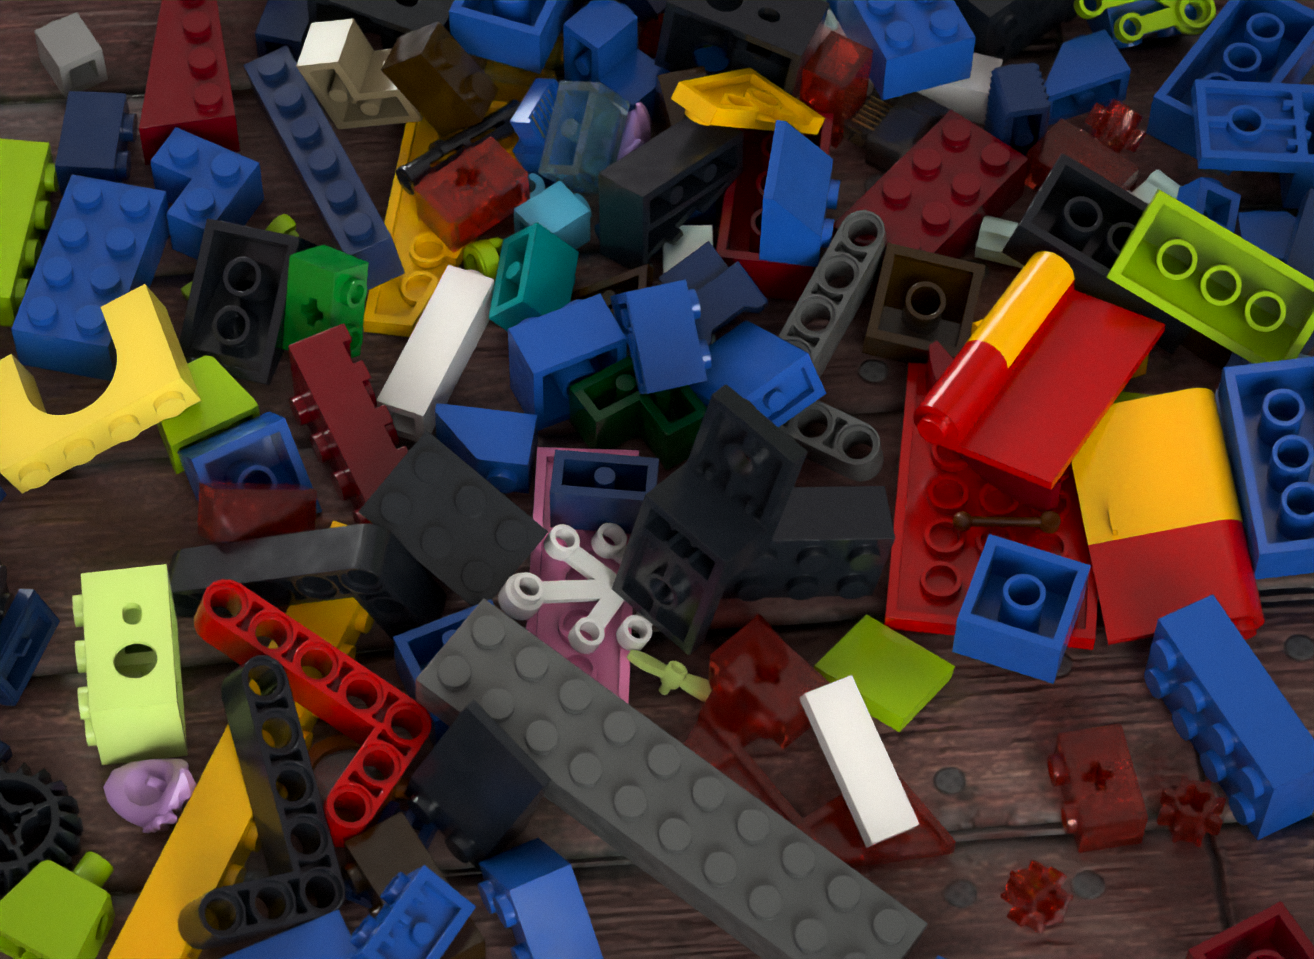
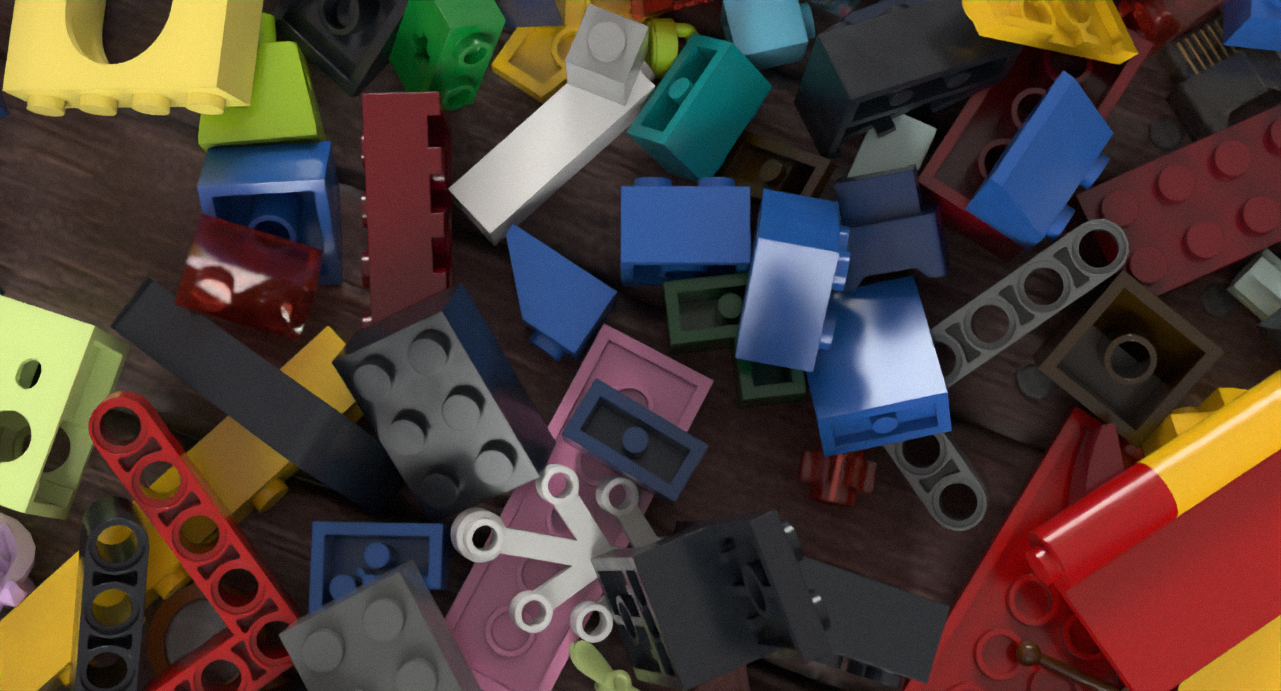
camera: 25 degrees right, 25 degrees up
none -> light grey brick [565,4,649,106]

